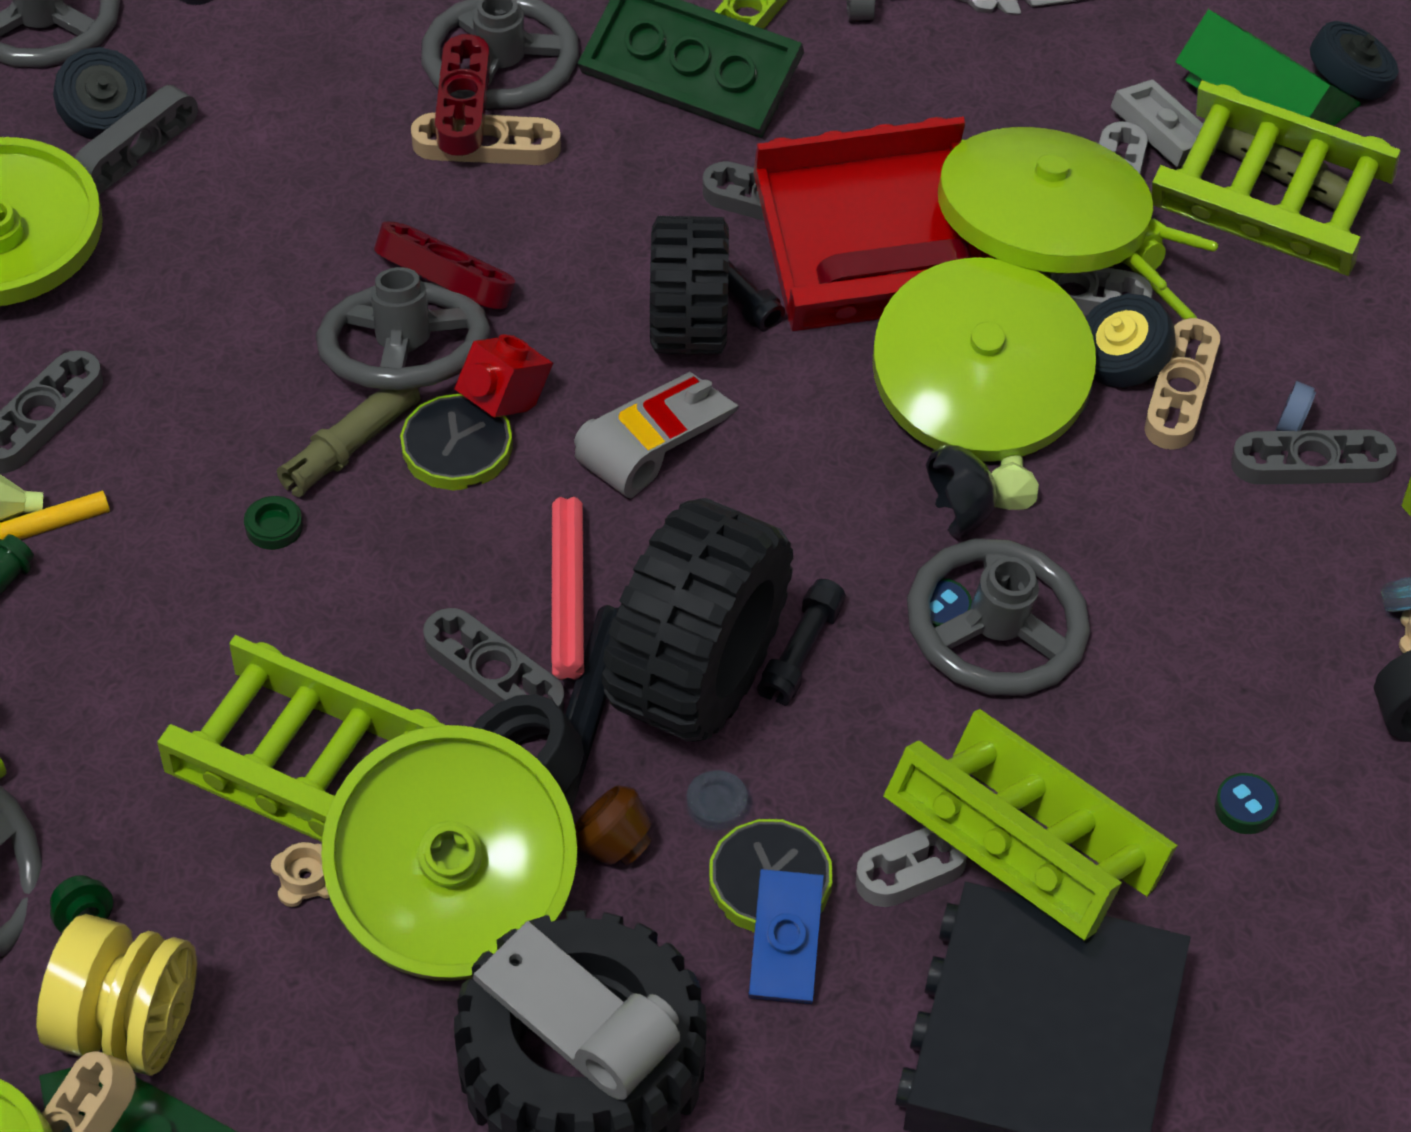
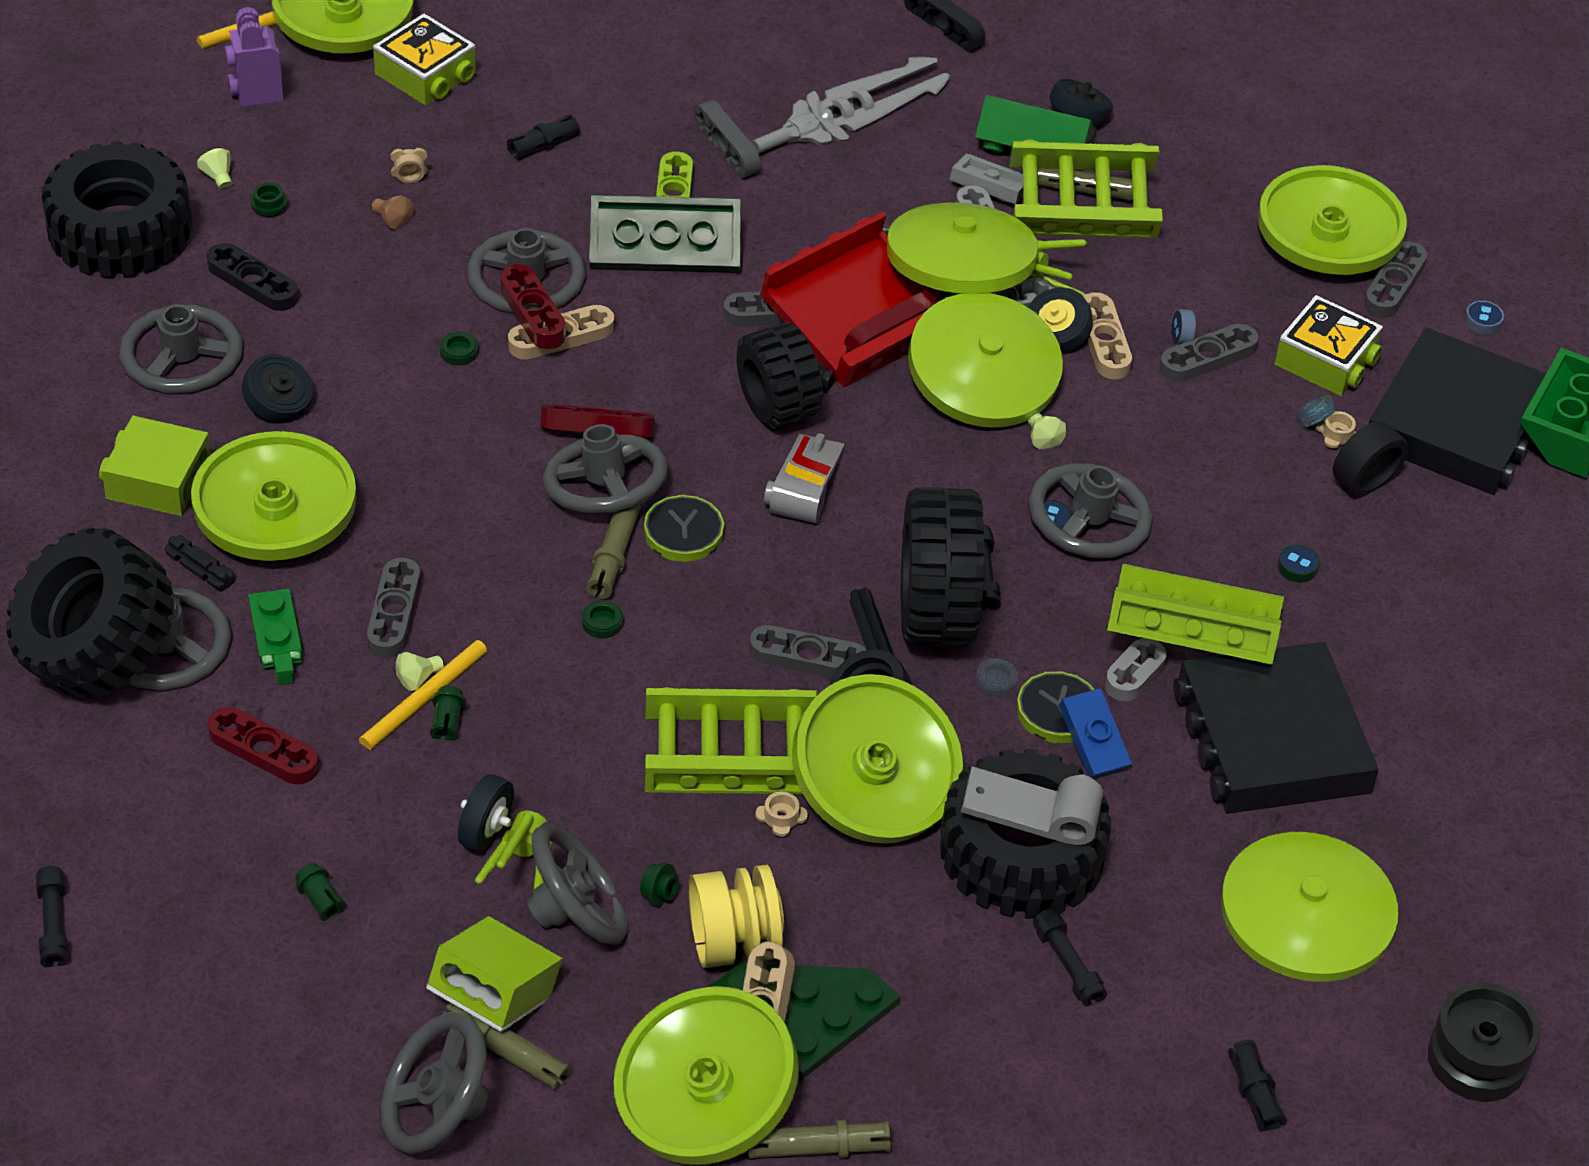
camera: 30 degrees left, 5 degrees down
dark grey beam [75,85,198,195] -> none
red brick [454,334,553,418] -> none
coral axle [551,496,584,680] -> none
reddish brown cone [575,785,651,865] -> none
black hair [926,445,997,539] -> none
none -> dark green tile [439,332,478,366]

